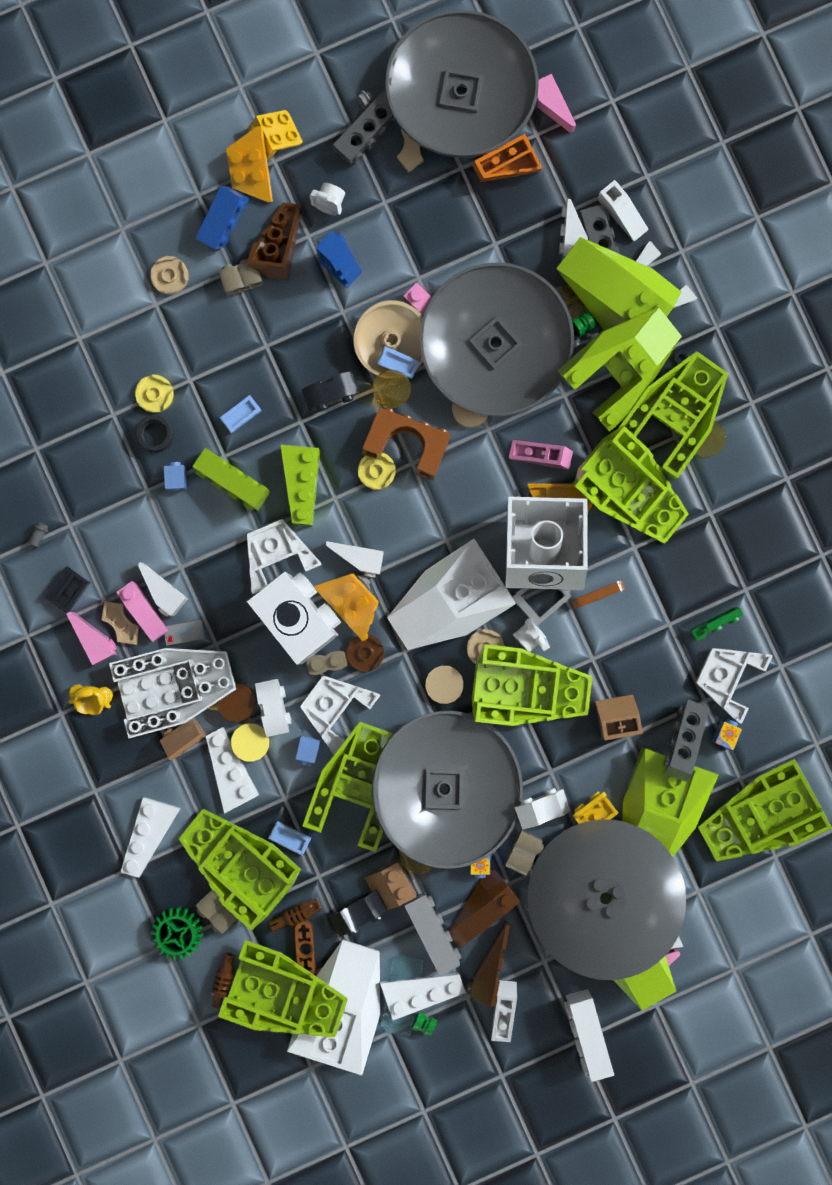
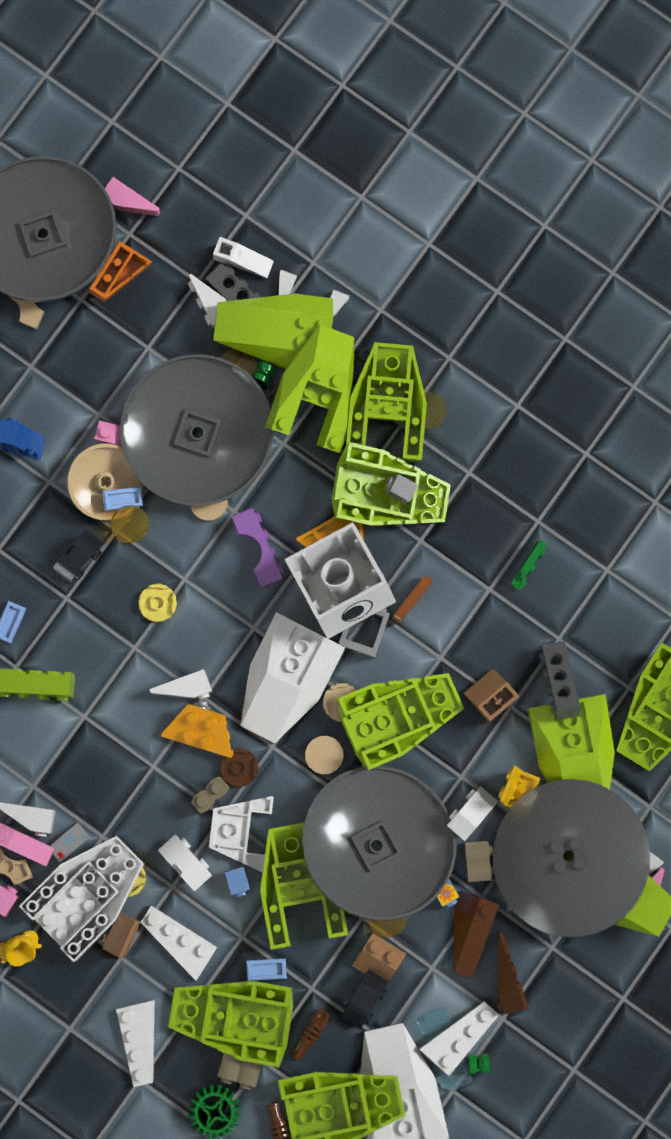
camera: 30 degrees left, 5 degrees down
reddish brown tile [217,683,256,722] -> none
light yellow tile [231,723,269,762] -> none
white wing [247,519,322,594] -> none
white brick [247,572,341,665] -> none
lime wedge [280,445,320,527] -> none
dark orange beam [295,920,315,974] -> none
dark orange arch [362,407,451,481] -> none
light grey brick [404,892,462,976] -> none
white slope [491,980,517,1042] -> none
bright pink slope [509,440,573,470] -> none
white piece [513,618,550,652] -> none
white brick [564,989,614,1082] -> none
white wing [695,648,772,724] -> none
brick [711,719,742,750] -> none
none -> medium lavender arch [232,508,284,589]
none -> light grey brick [384,474,418,504]

